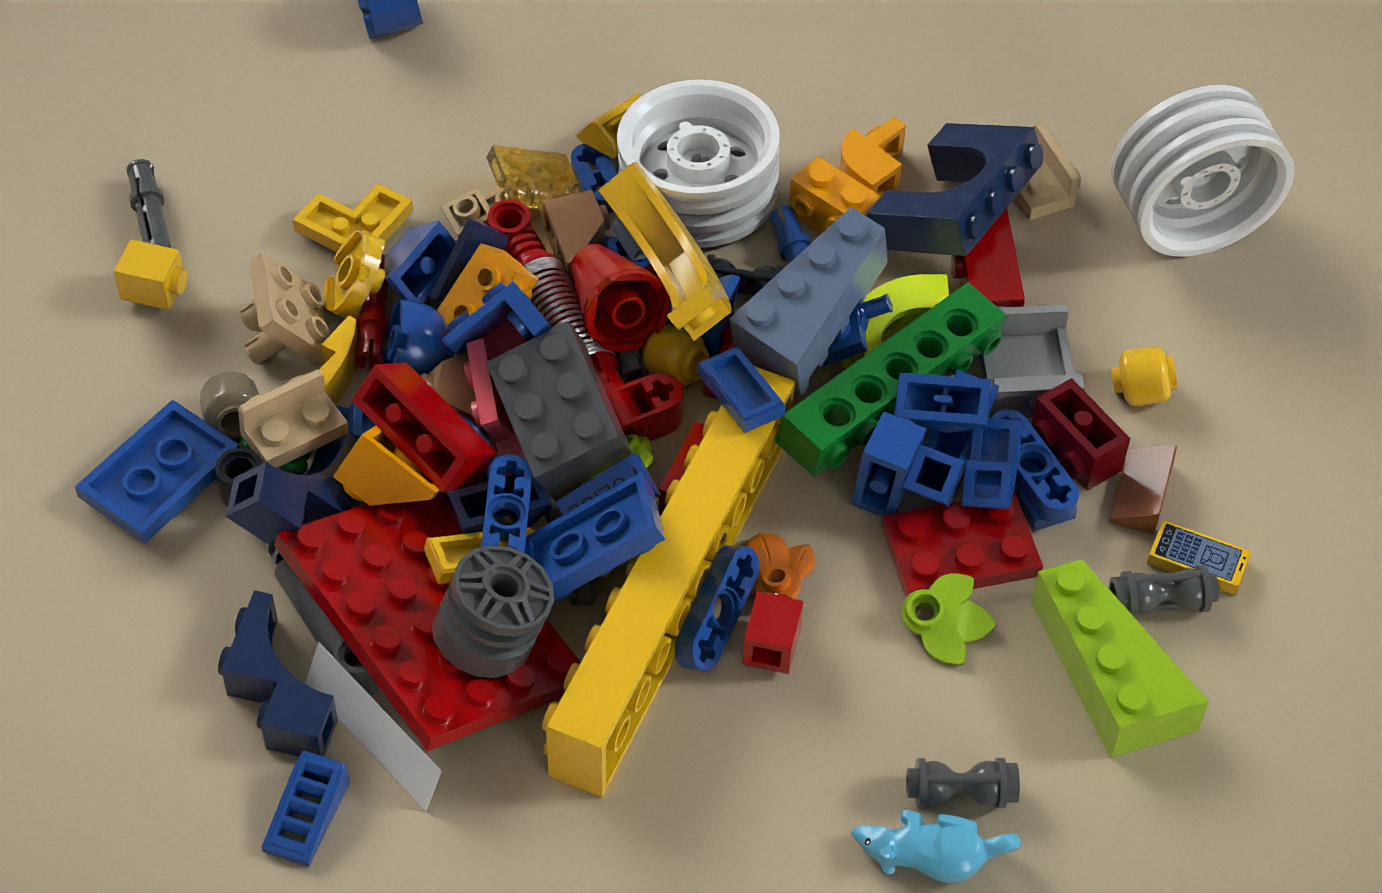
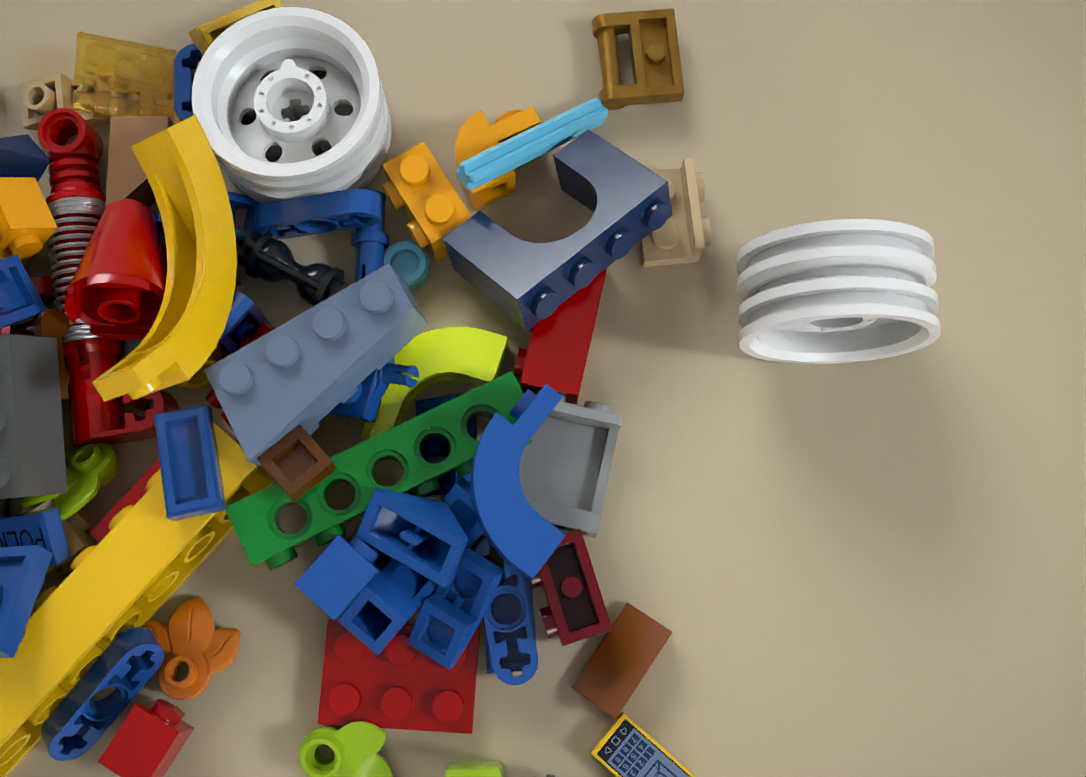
camera: 15 degrees right, 25 degrees up
yellow head [1111,346,1178,406] -> none
none -> blue beam [254,189,381,239]
none -> reddish brown plate [257,424,337,503]
none -> medium azure axle [456,98,608,190]
none -> blue arch [470,384,566,579]
none -> pearl gold plate [591,8,684,110]

